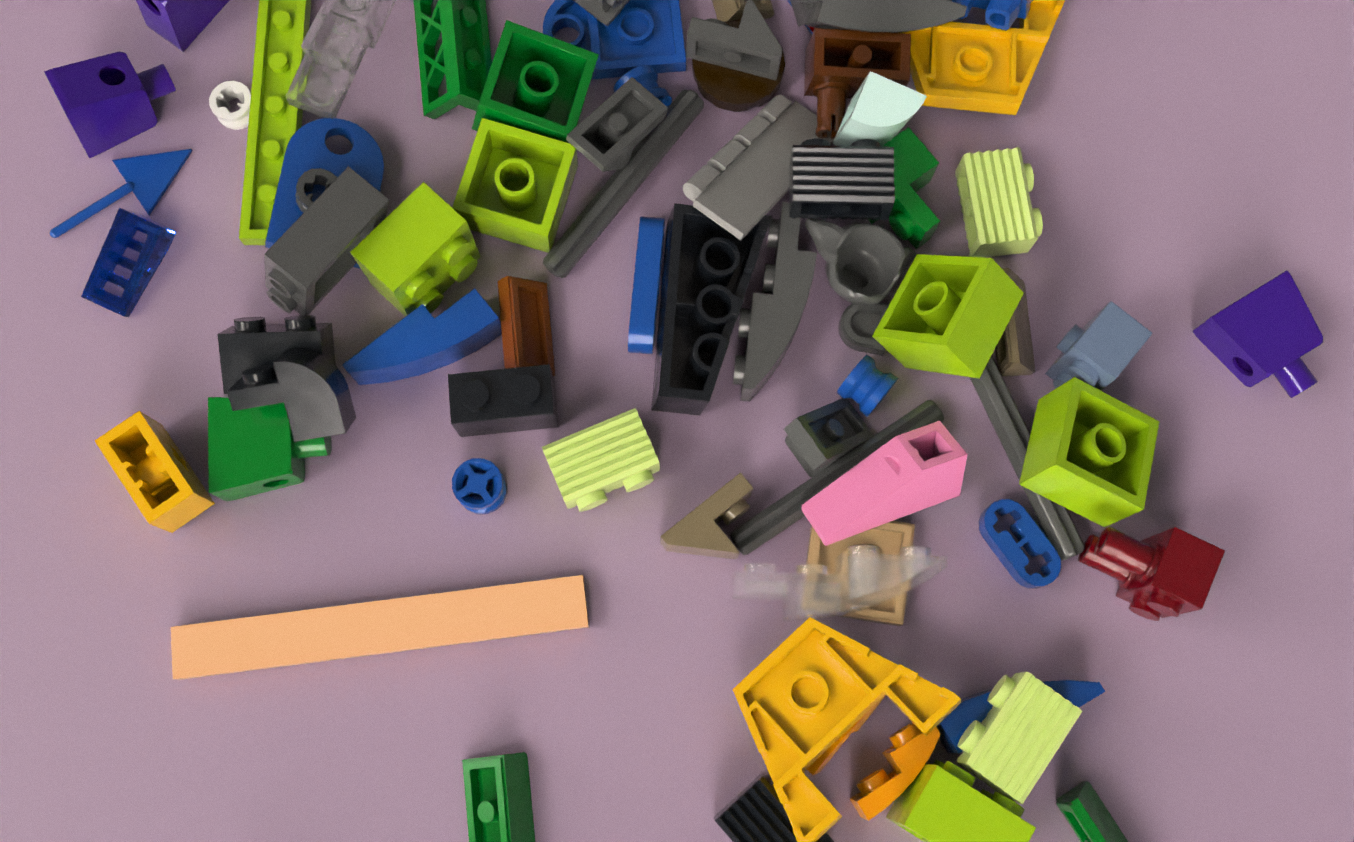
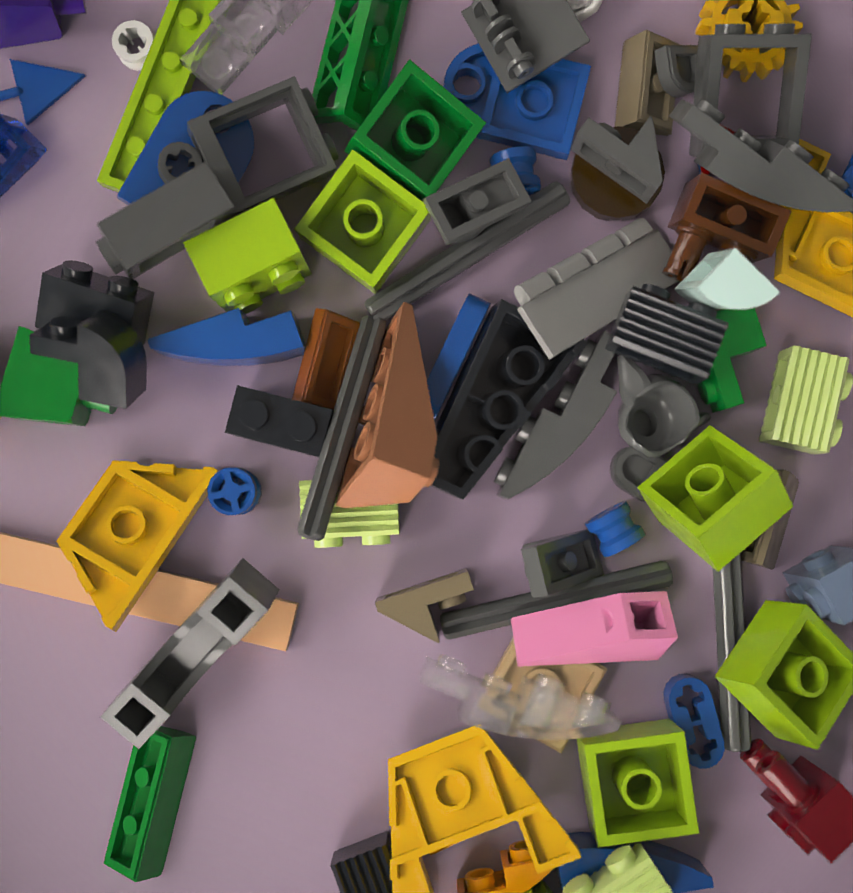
camera: 25 degrees right, 10 degrees up
none -> yellow wing [56,460,218,632]
none -> dark grey arch [100,558,280,749]
none -> dark grey window [187,76,338,219]
none -> dark grey axle [298,315,386,541]
none -> nougat wedge [335,302,439,508]
none -> lime brick [575,718,699,847]

